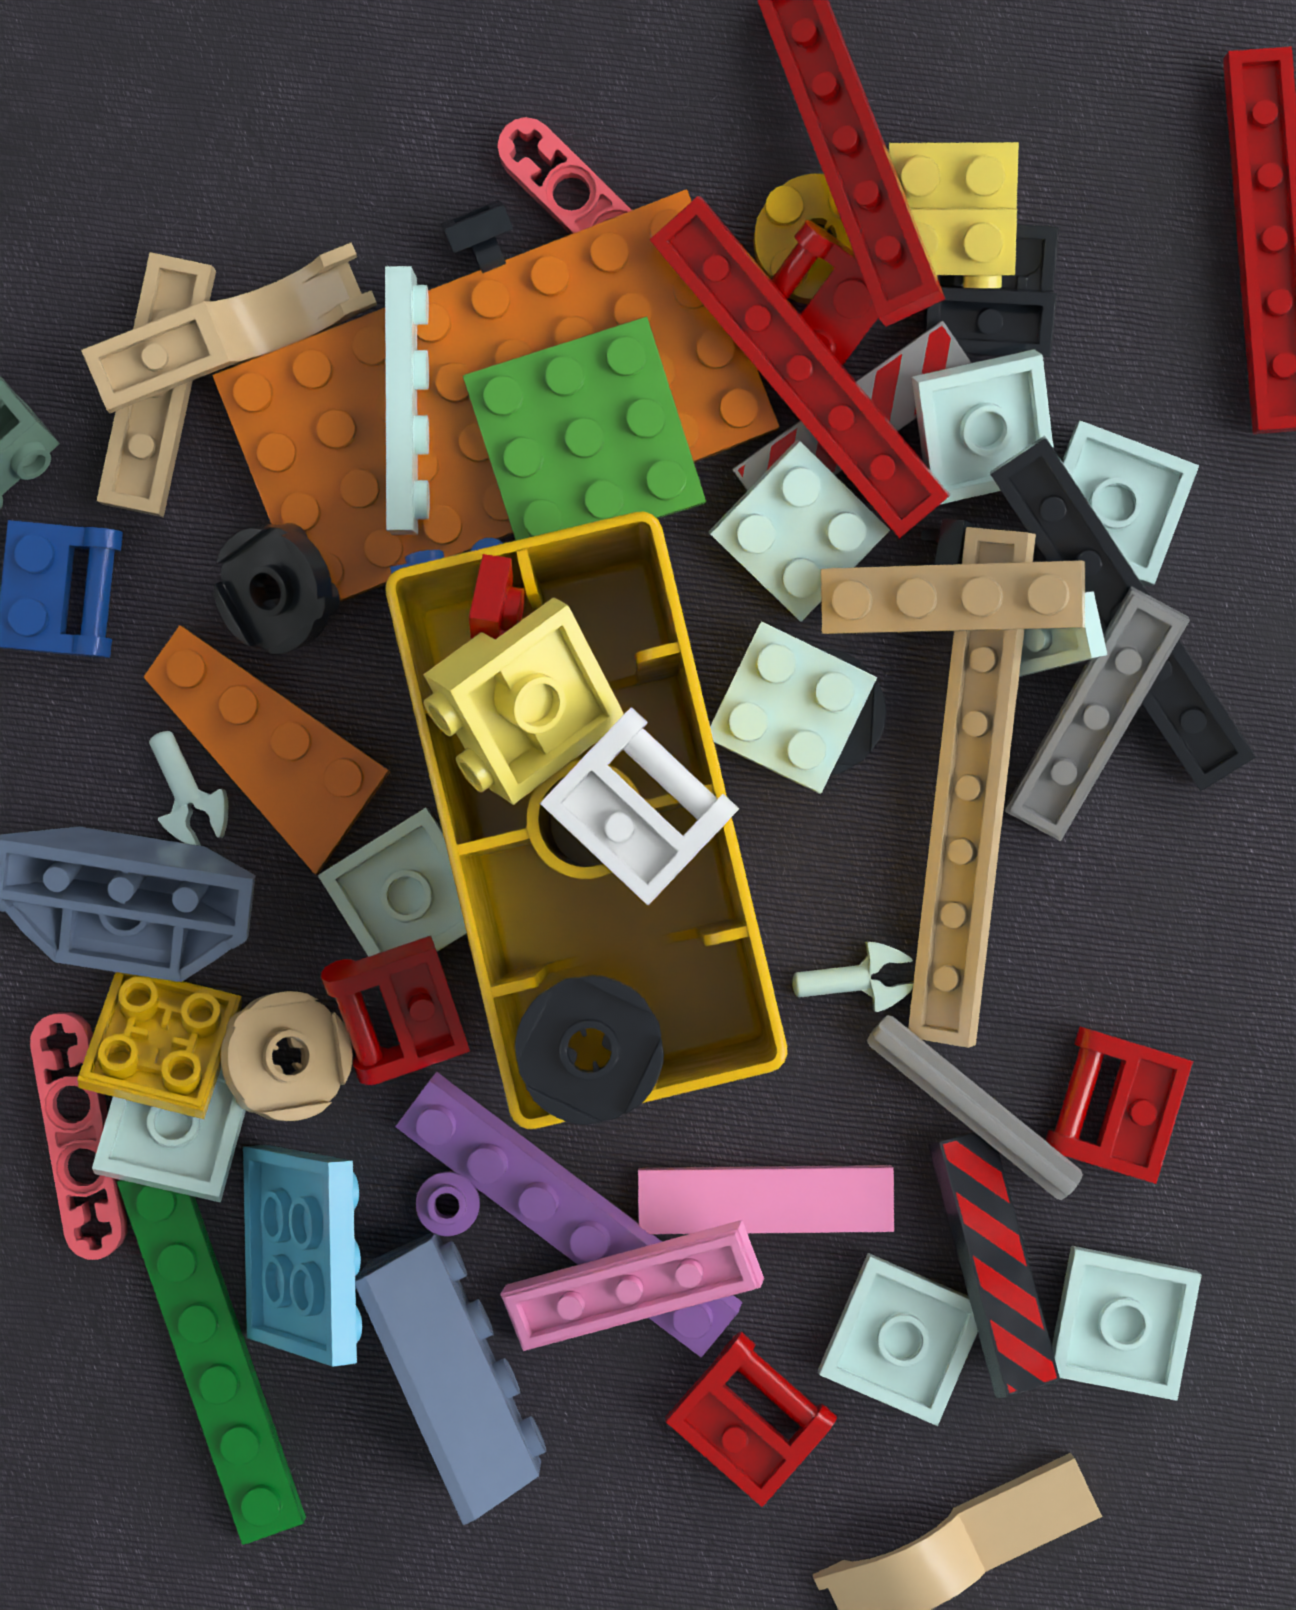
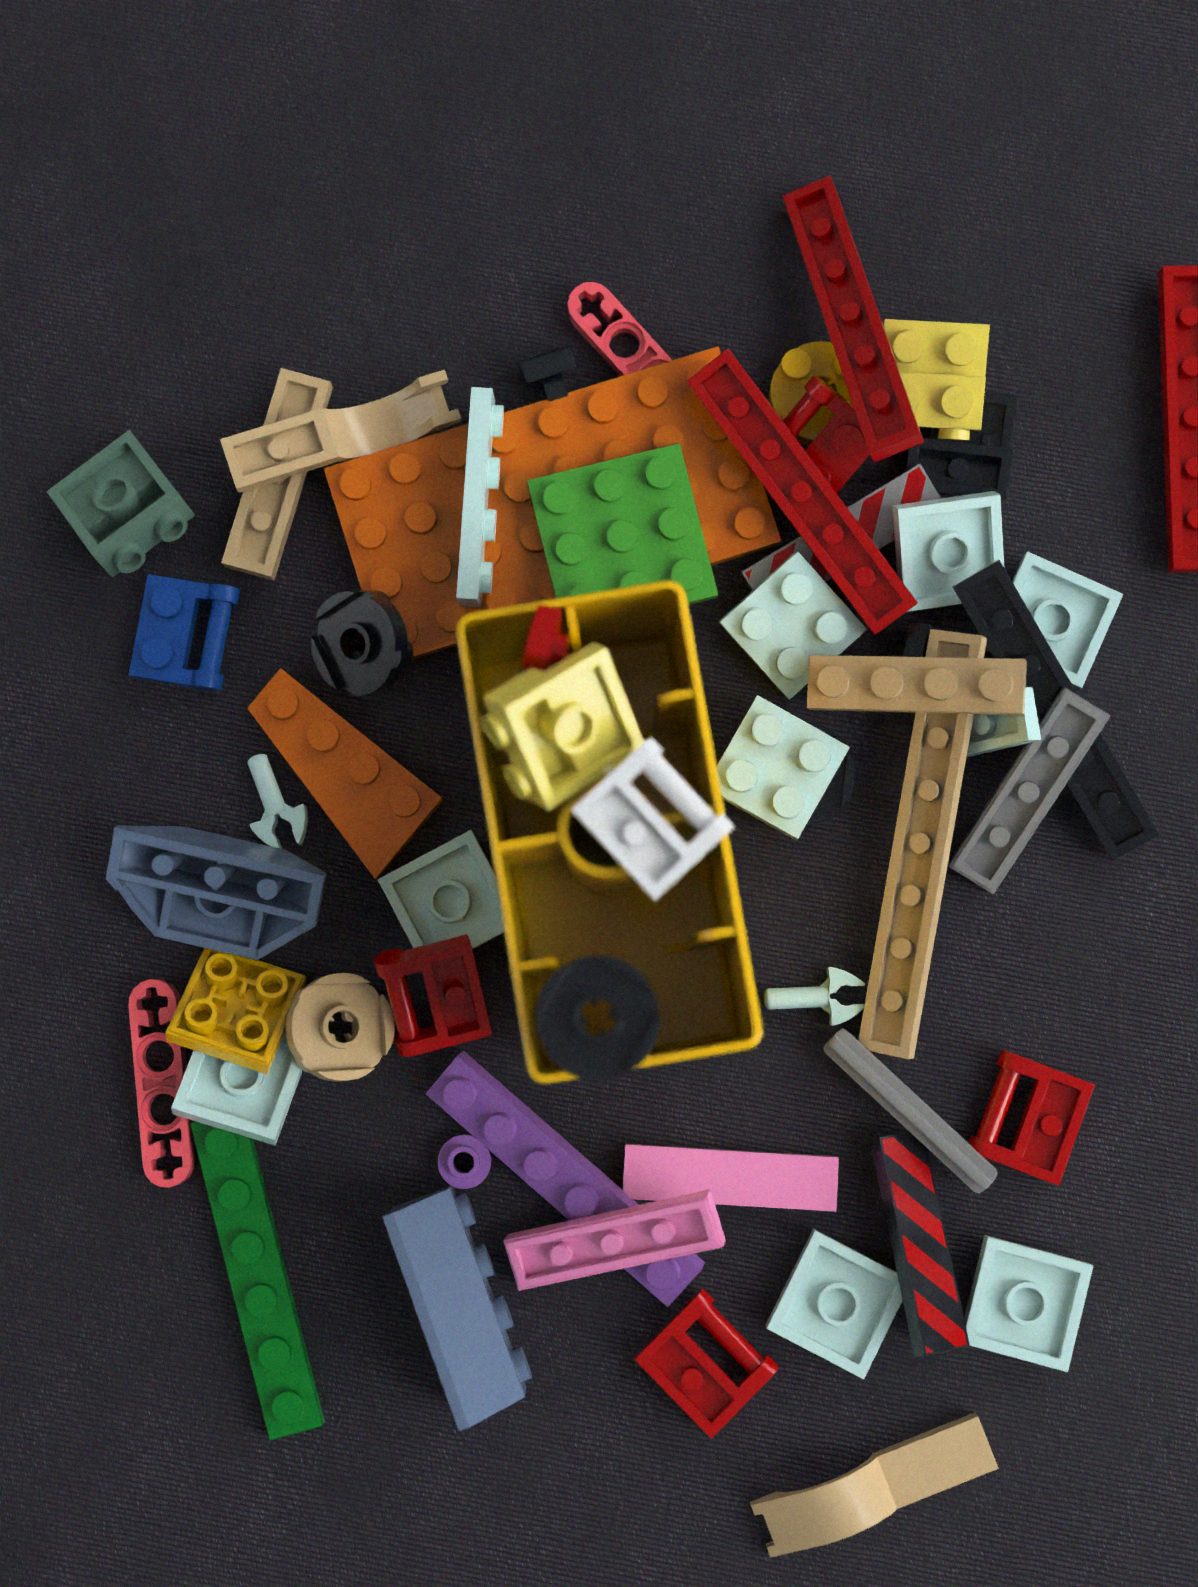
camera: 10 degrees right, 5 degrees down
medium azure plate [243,1145,362,1367] -> none

